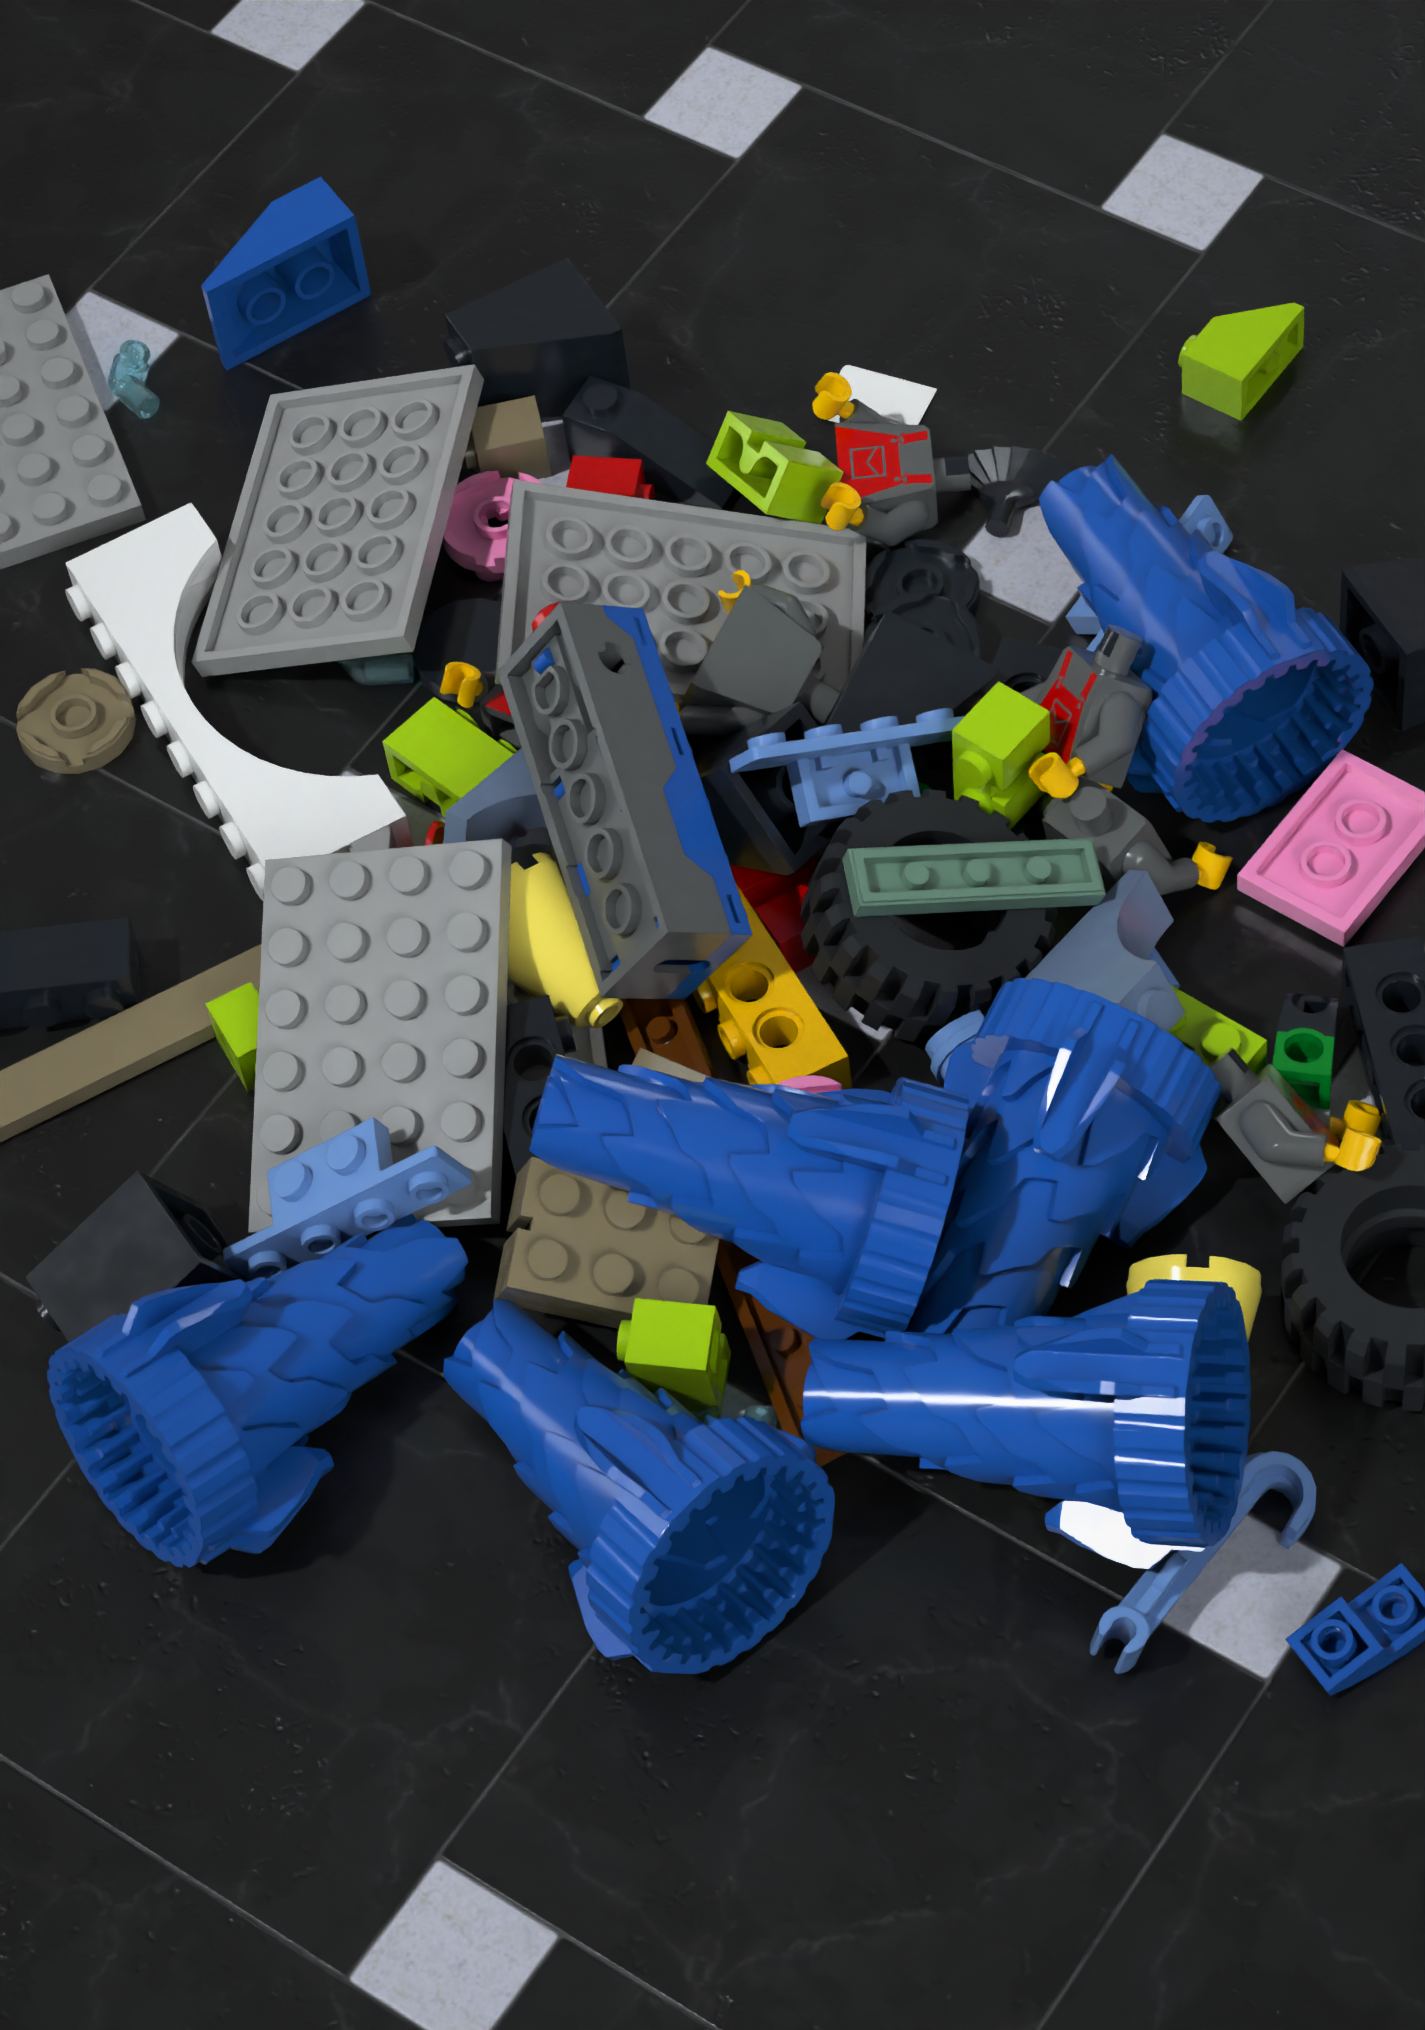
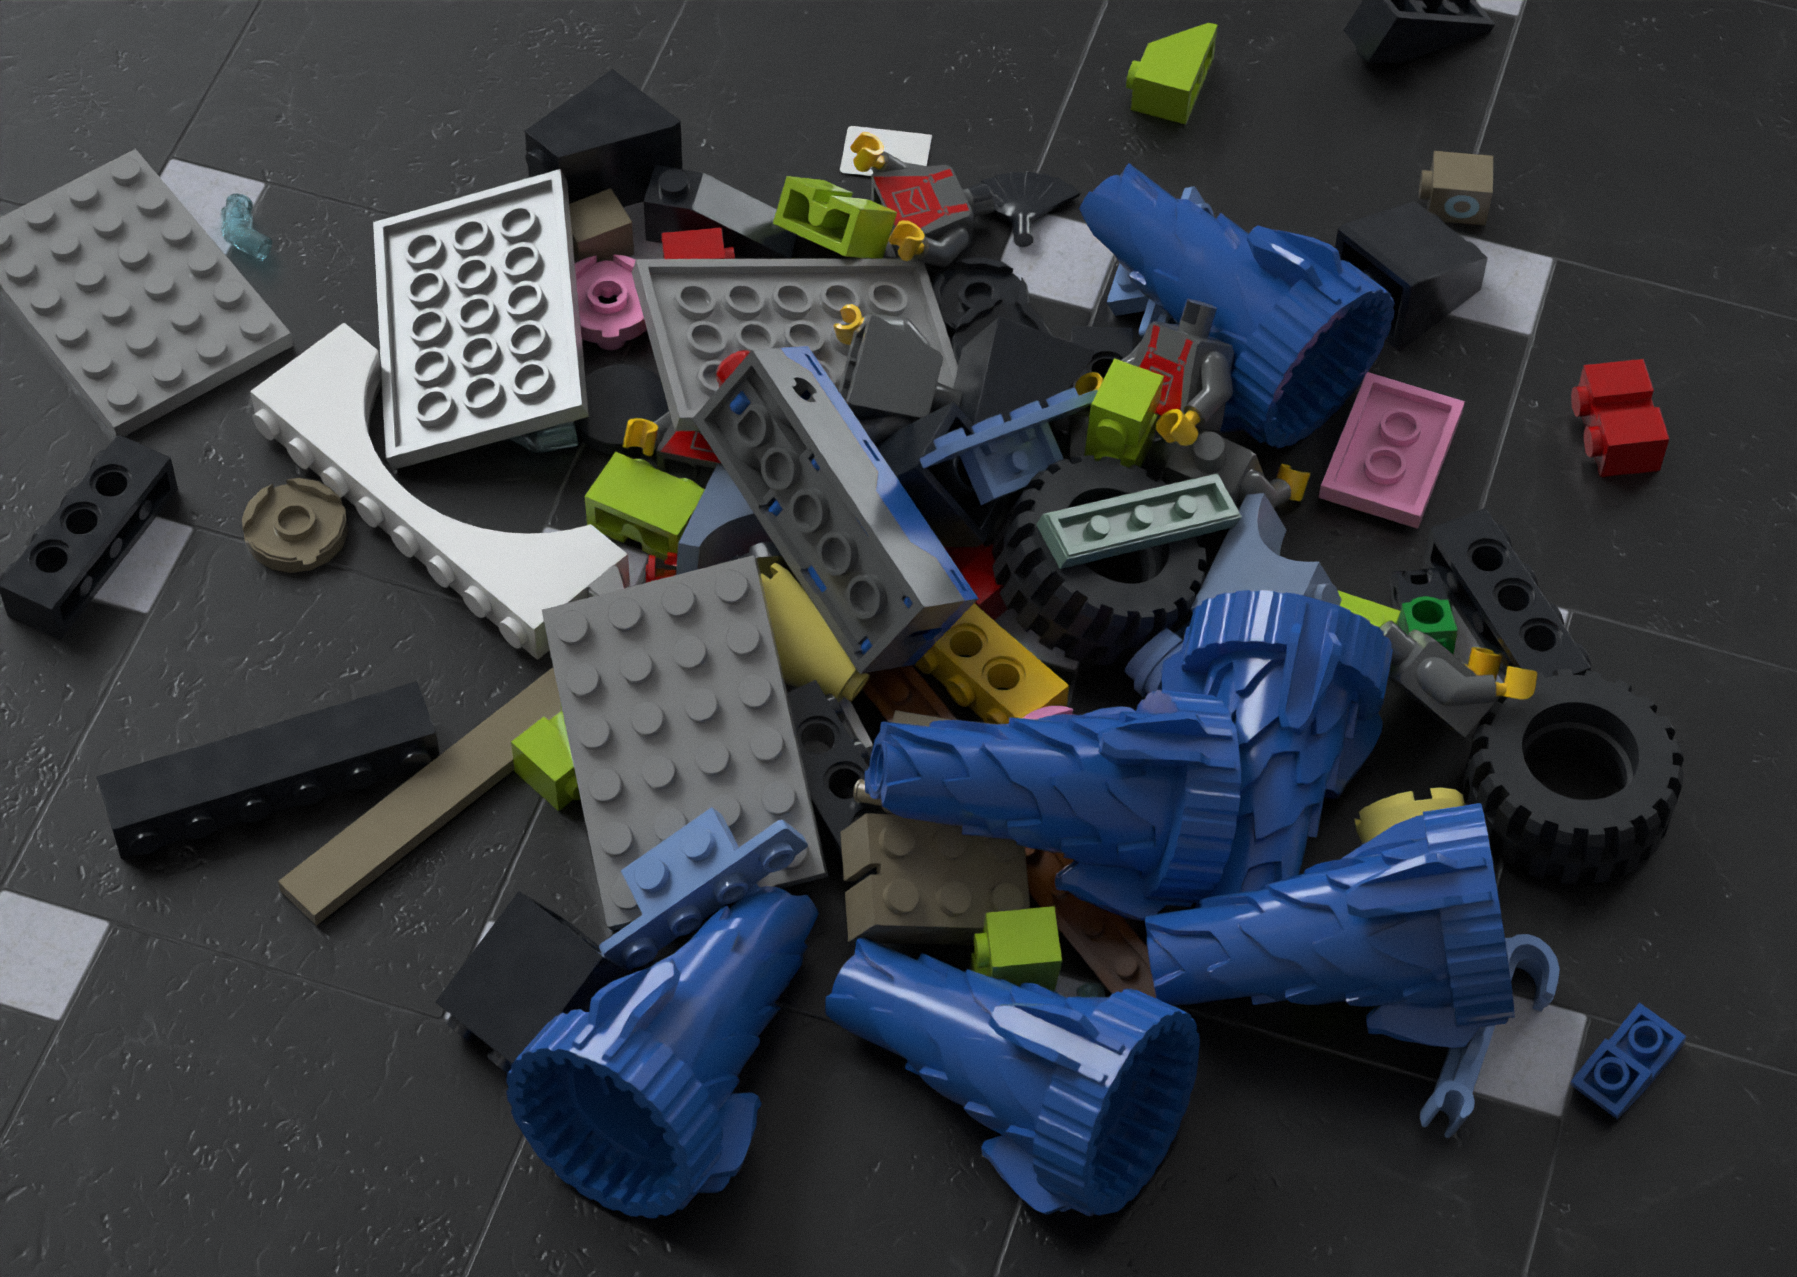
camera: 25 degrees left, 0 degrees up
blue slope [201,177,372,370] -> none

